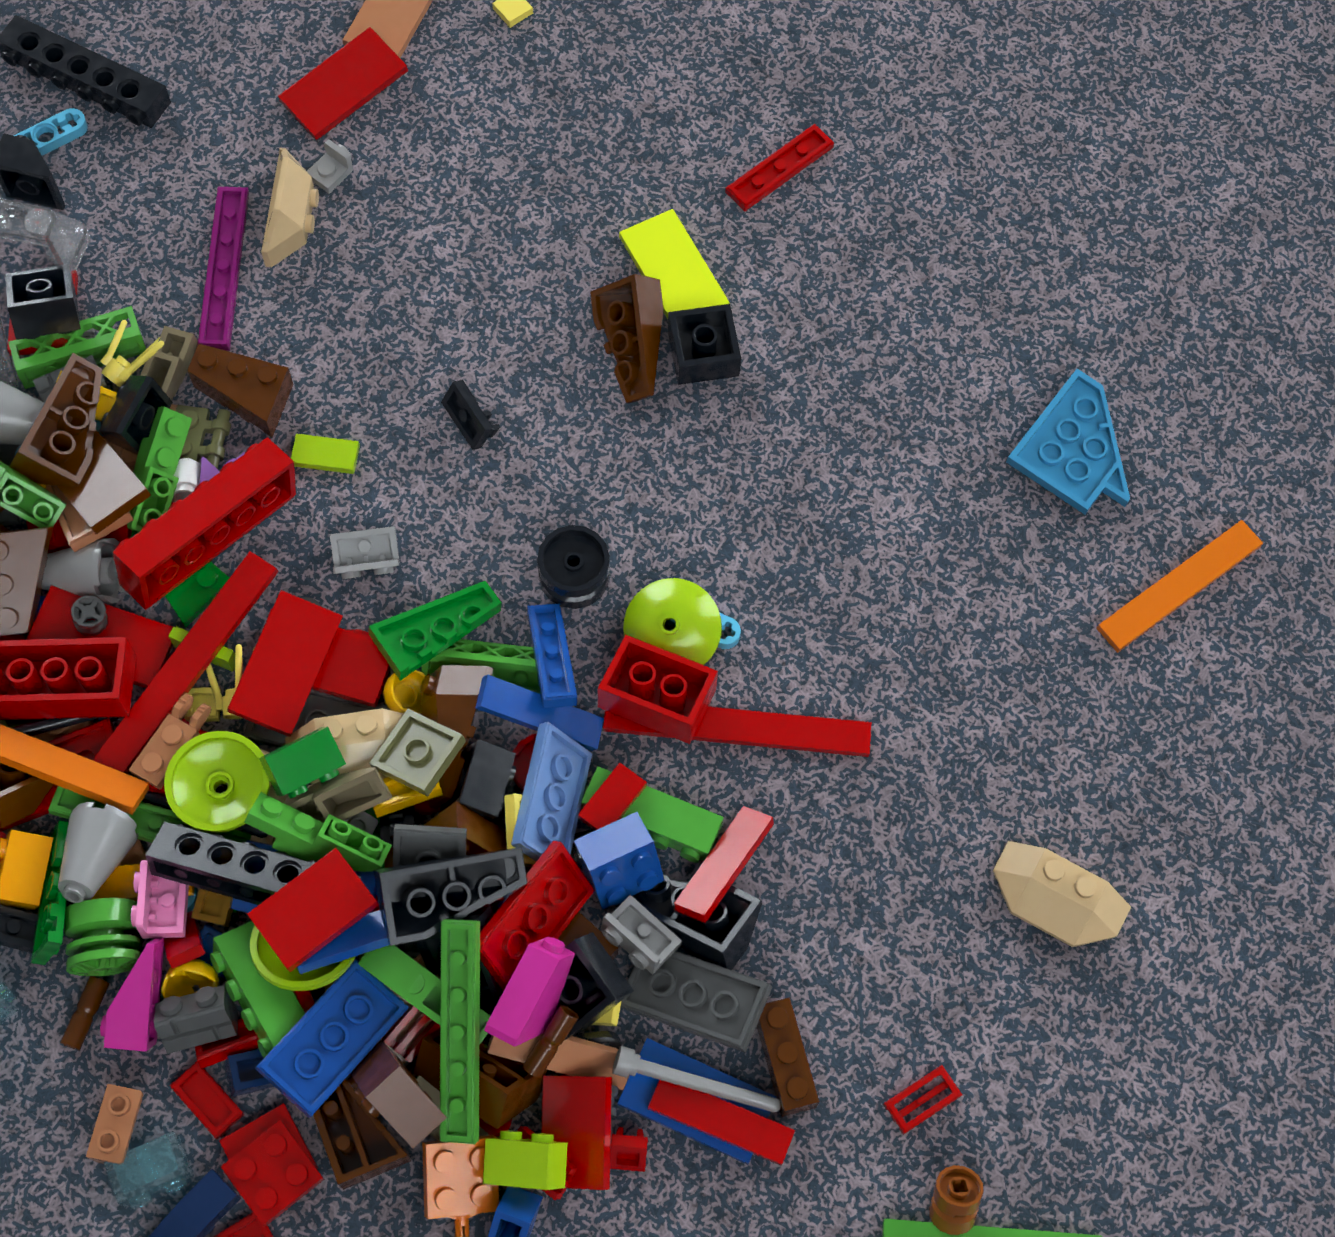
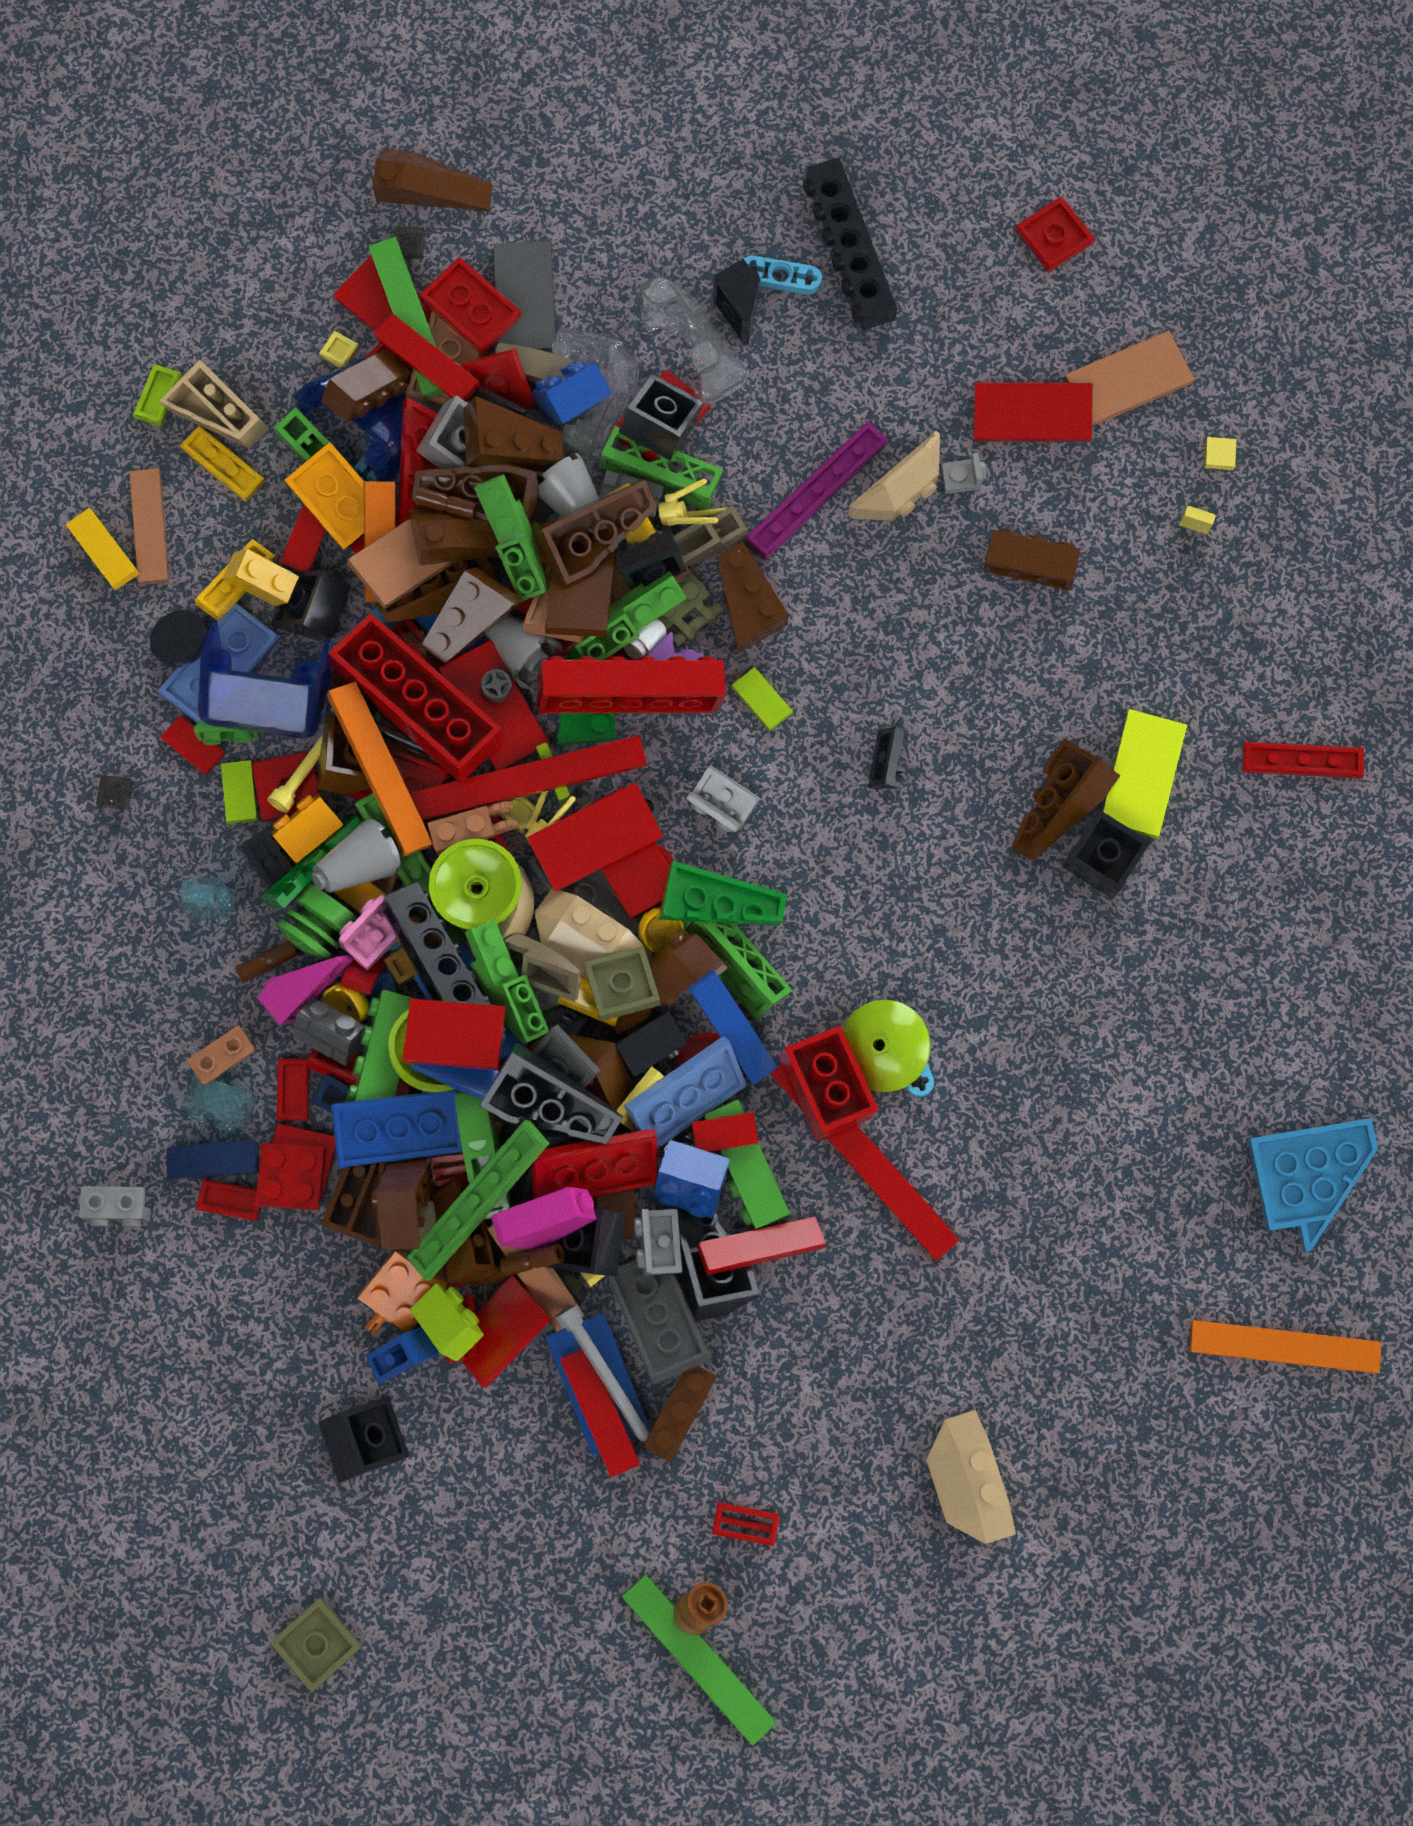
camera: 45 degrees right, 10 degrees up
green brick [259,726,346,799] -> none
blue tile [527,604,577,708] -> none
black wheel [537,525,610,609] -> none
red tile [610,1127,648,1172] -> none
none -> reddish brown brick [983,529,1080,591]
none -> light yellow tile [1179,506,1216,534]

